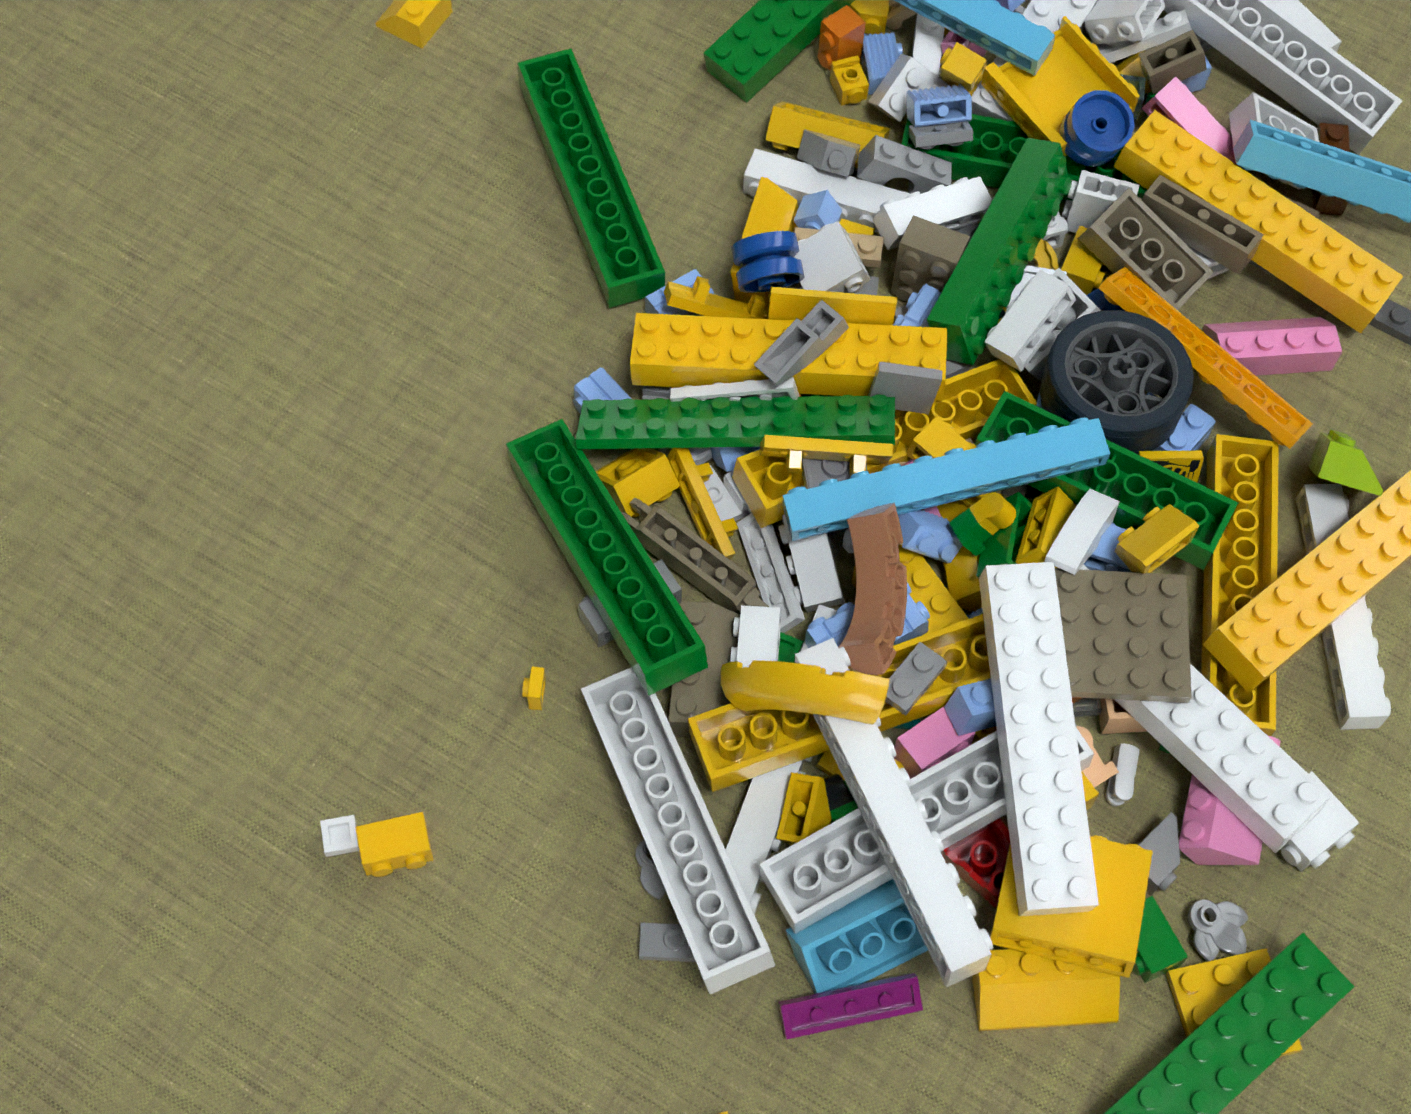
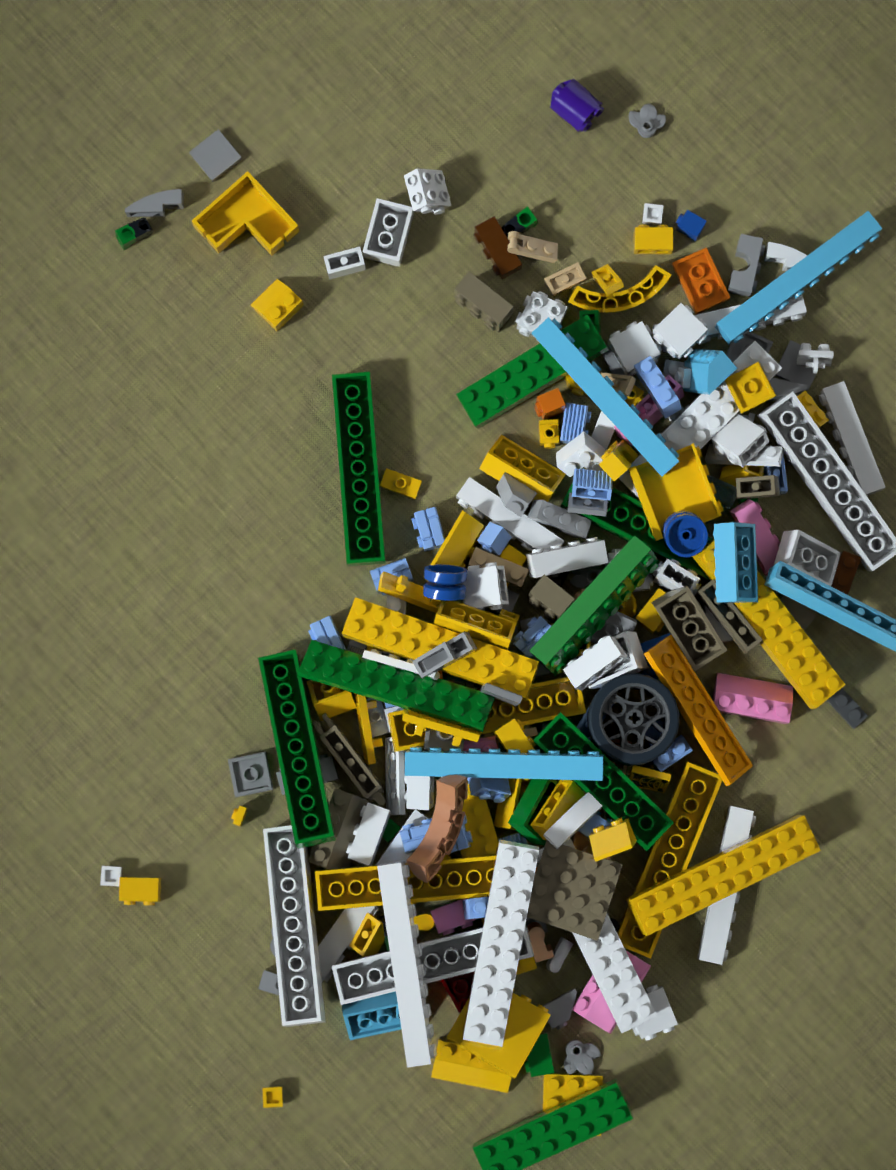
camera: 20 degrees right, 20 degrees up
yellow brick [721,660,890,724] -> none
magenta plate [779,973,923,1039] -> none
light grey plate [885,642,947,716] -> none
leg [949,492,1016,556] -> none
lime slope [1308,429,1383,496] -> none
none -> light grey tile [228,752,274,797]
none -> yellow plate [380,468,422,500]
none -> light blue brick [411,507,445,551]
none -> medium azure slope [713,522,758,603]

